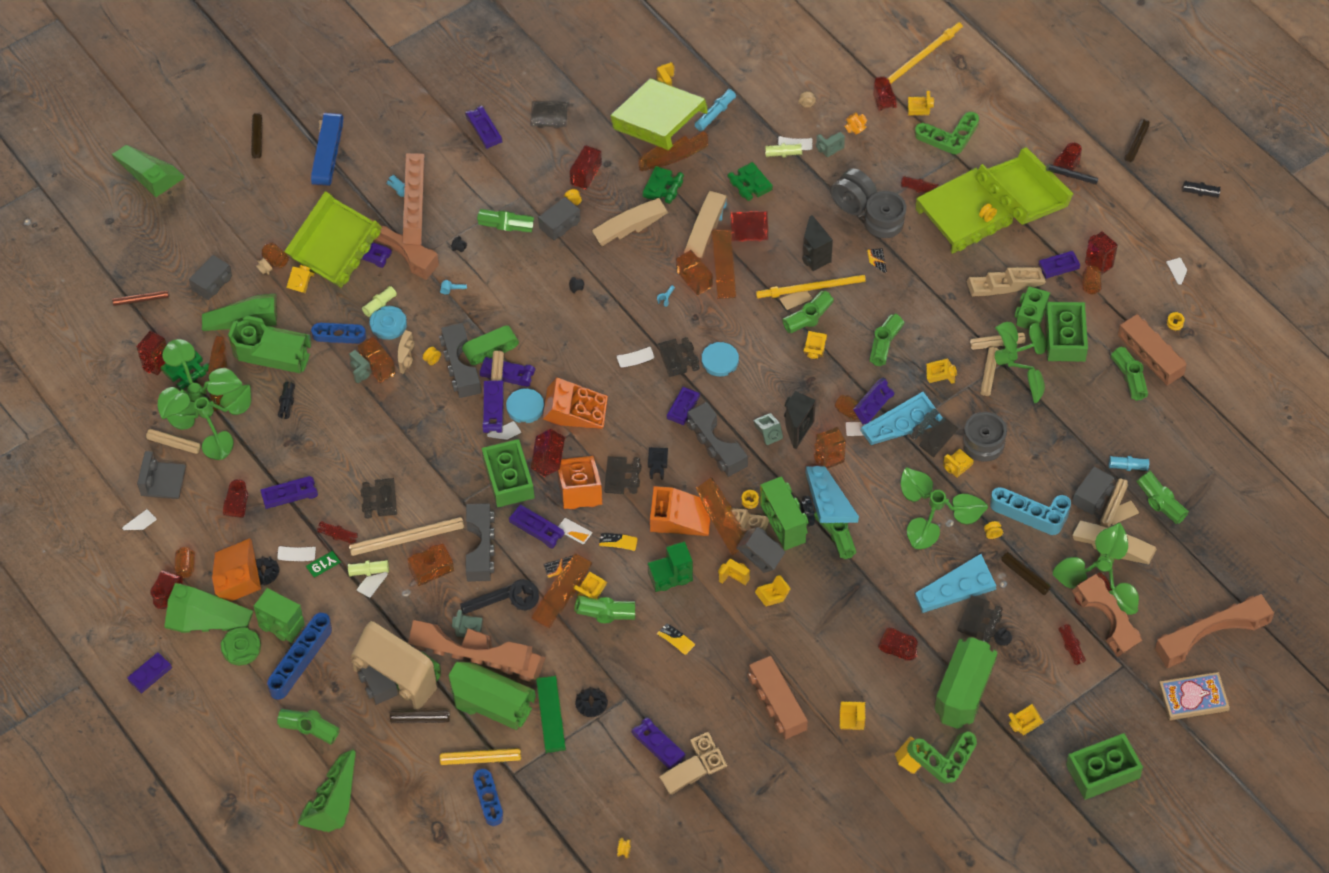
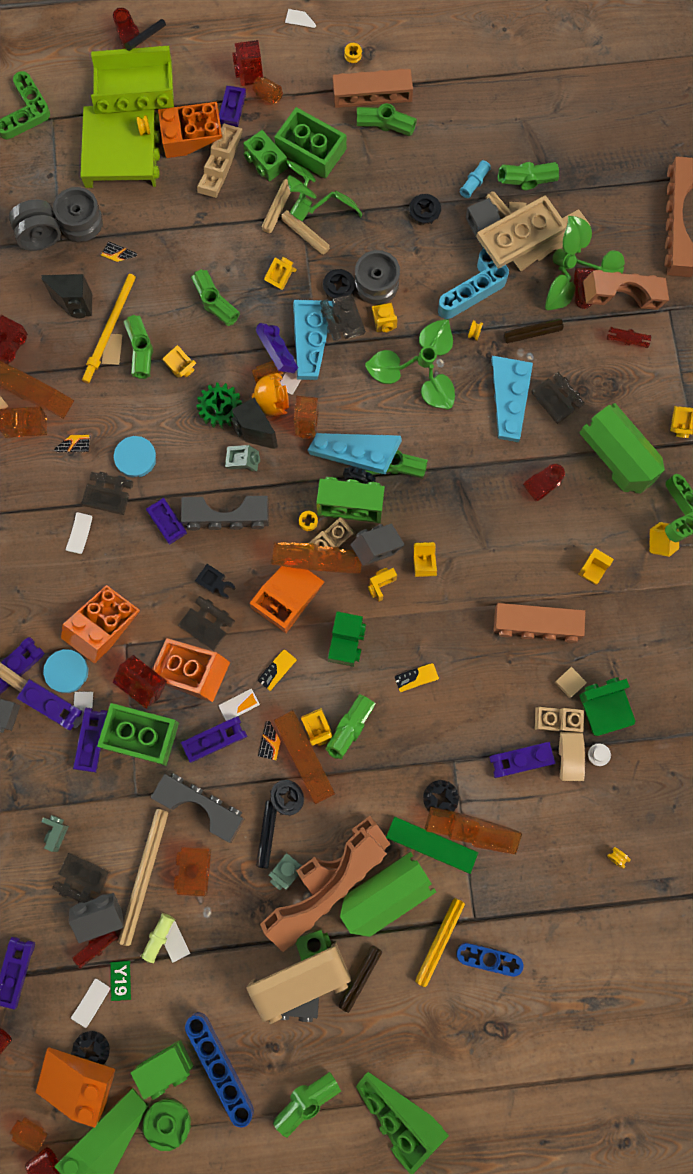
camera: 60 degrees left, 20 degrees up
medium azure hand [657,285,675,307] -> none
clear red pin [901,176,939,193] -> none
black piece [994,628,1012,646] -> none
none -> sand green bracket [41,815,69,852]
none -> sticker [54,435,90,452]
none -> dark grey brick [69,893,124,943]
none -> dark purple plate [73,707,108,773]
none -> orange slope [158,102,222,158]
none -> green gear [196,383,242,428]
none -> light orange cylinder [252,373,289,416]
none -> black gear [323,269,355,300]
none -> black gear [409,194,441,225]
none -> clear orange slope [425,807,522,855]
none -> tan plate [476,195,567,269]
none -> tan tile [555,667,587,698]
none -> green bracket [579,677,636,736]
none -> white plate [588,744,611,766]

